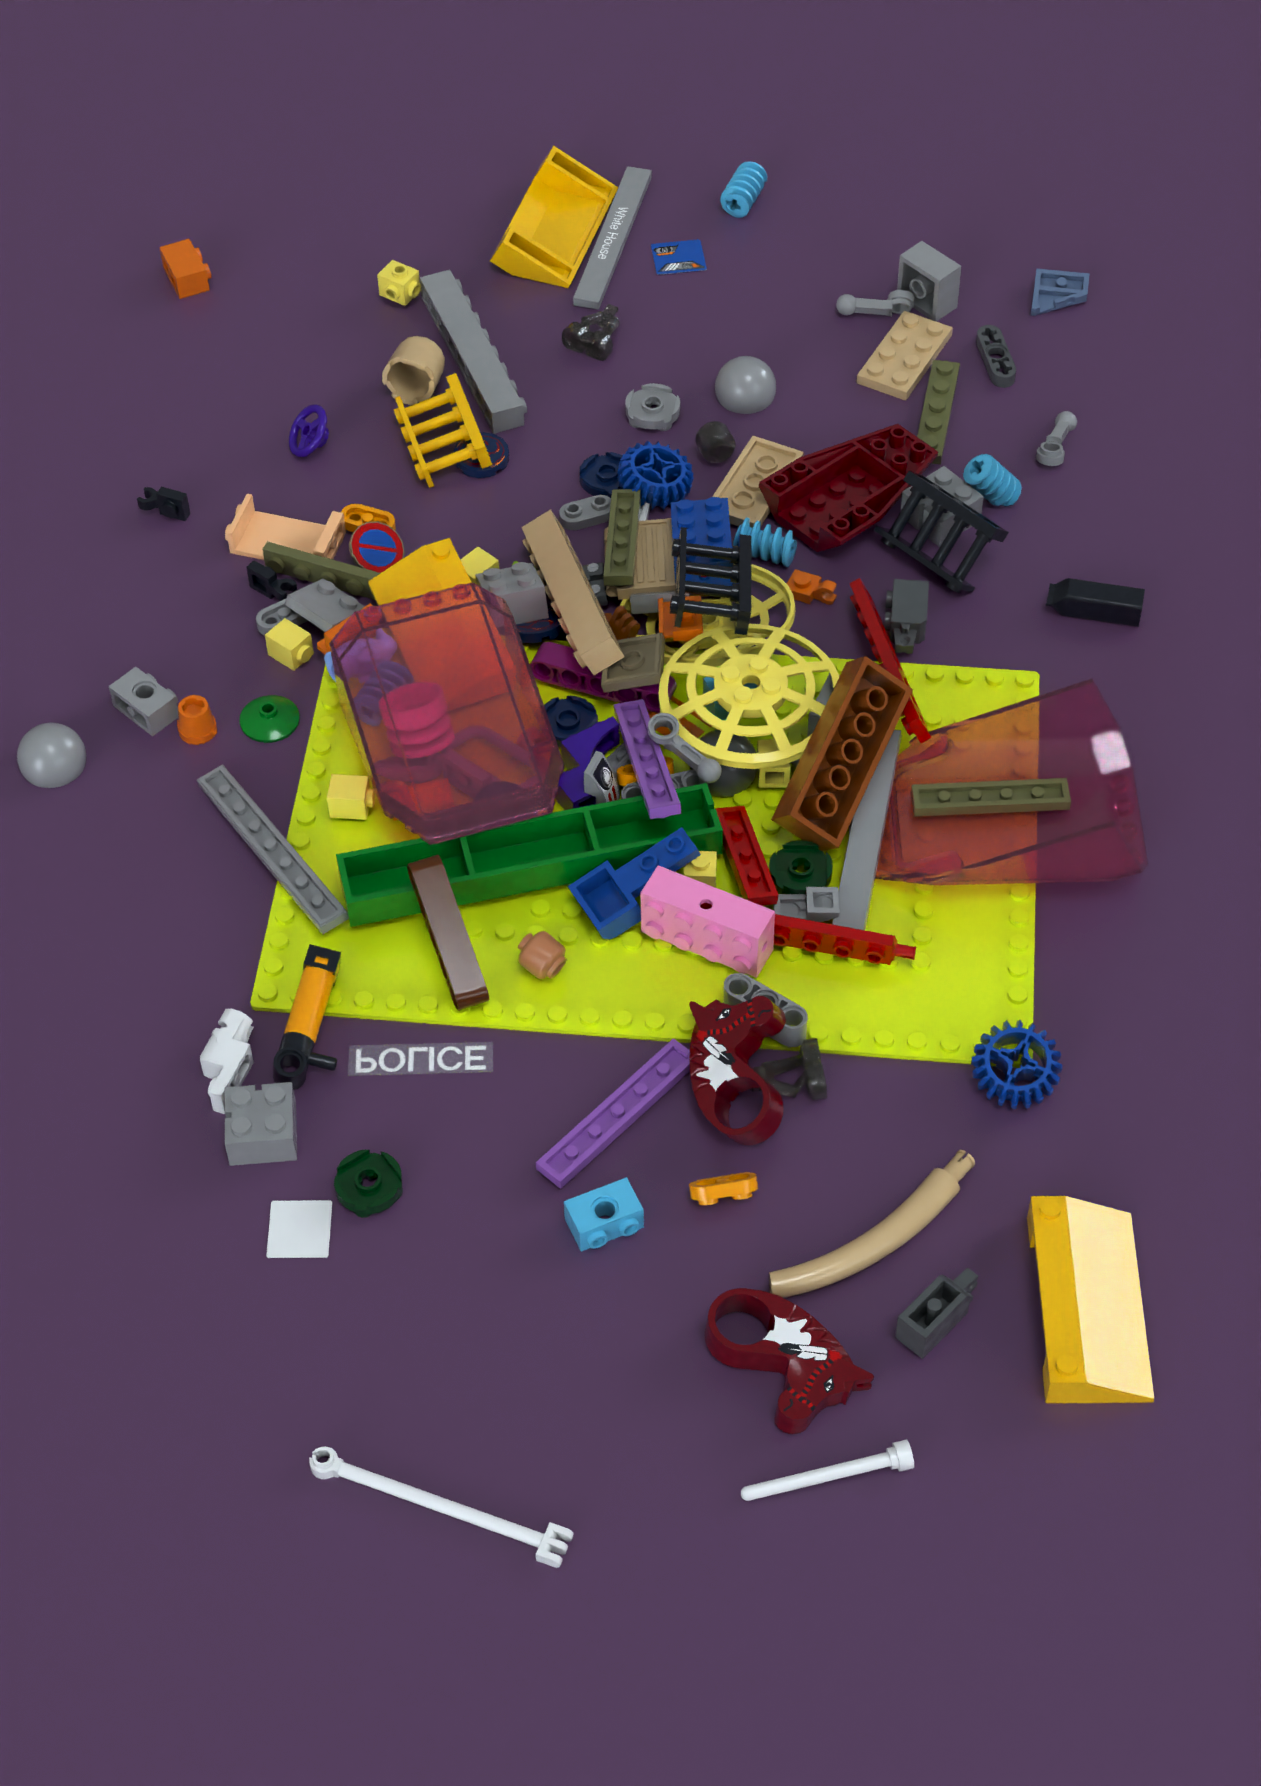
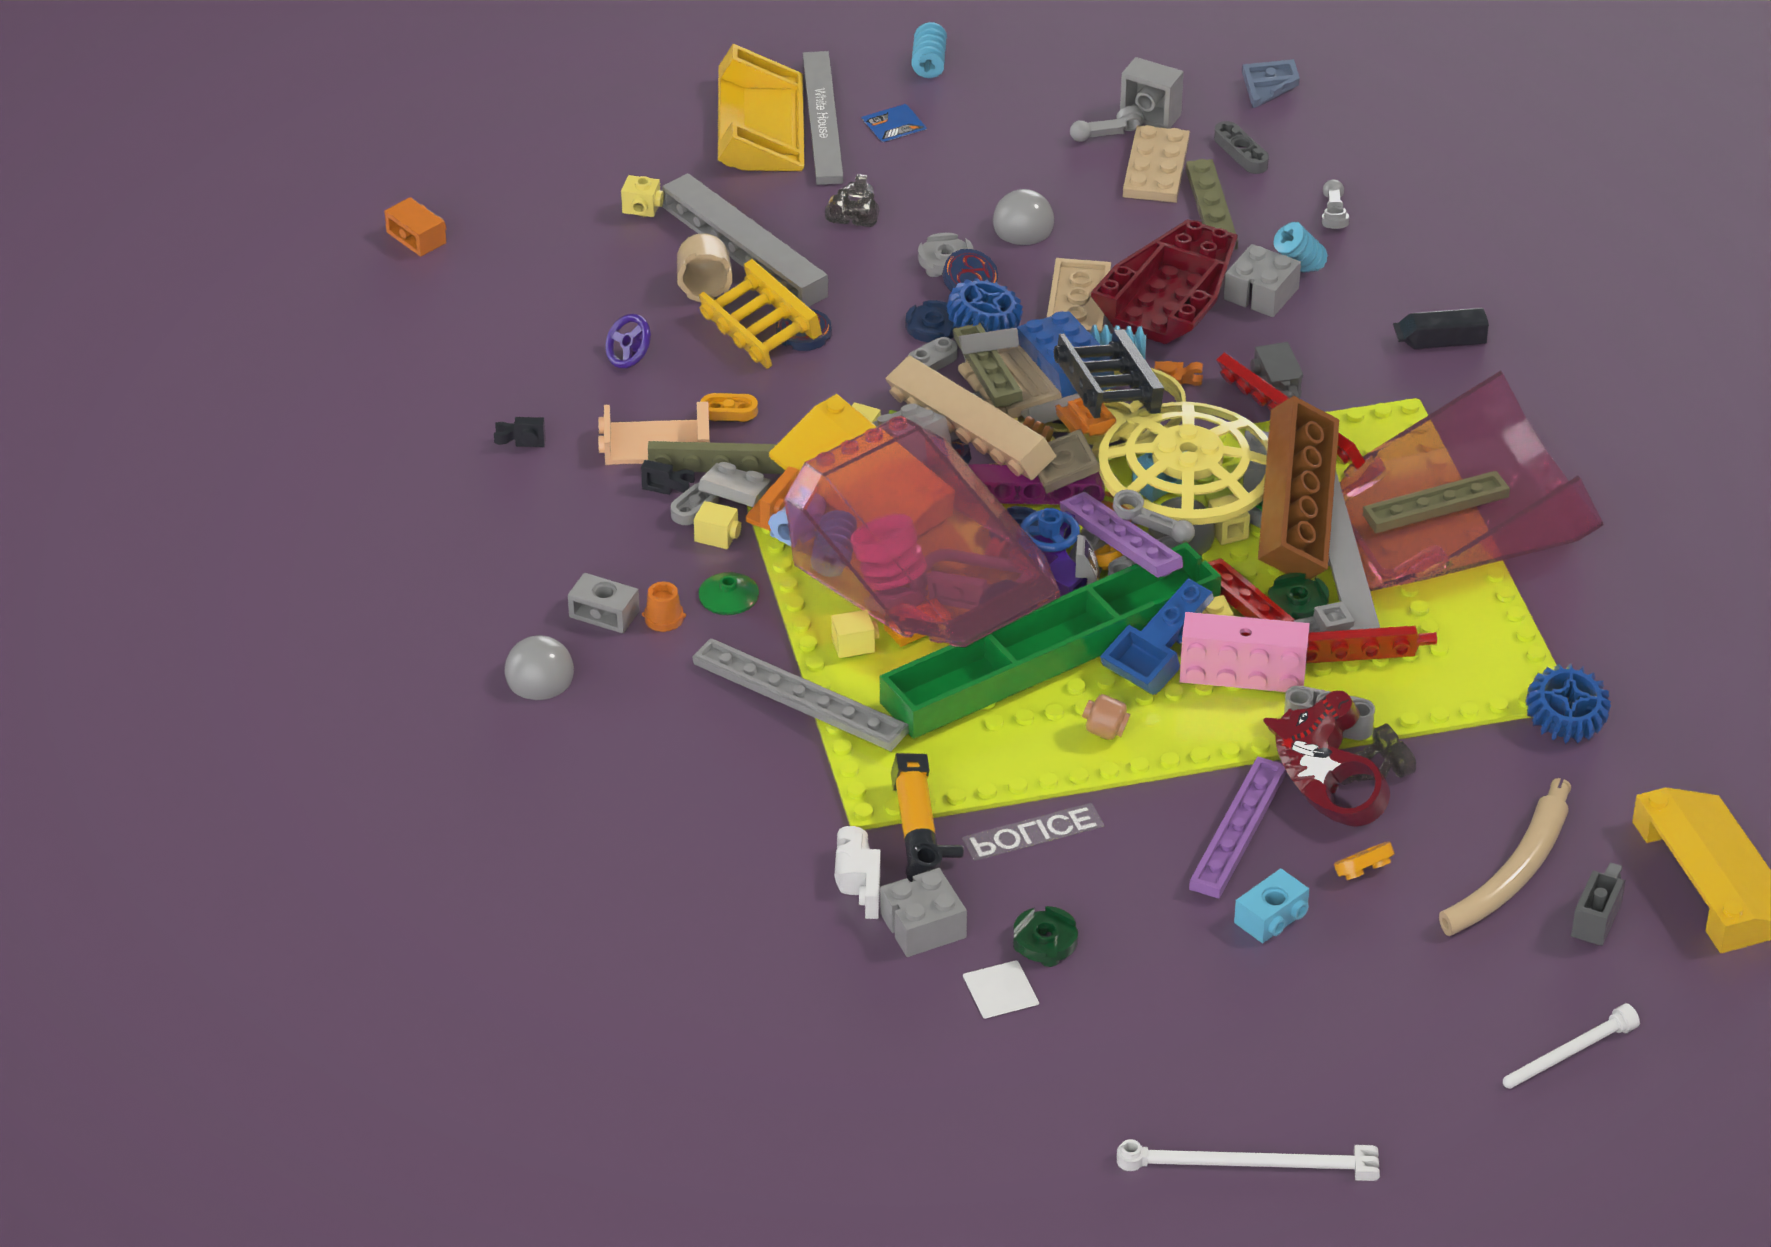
camera: 20 degrees left, 10 degrees down
piece [349,521,405,573] -> none
beam [407,855,489,1011] -> none
clear smoke head [695,421,736,463] -> none
dark red animal [705,1288,874,1434] -> none
black fence [874,471,1009,593] -> none
none -> dark blue tile [942,249,998,292]
none -> light grey slope [959,328,1019,354]
none -> blue piece [1020,508,1080,552]

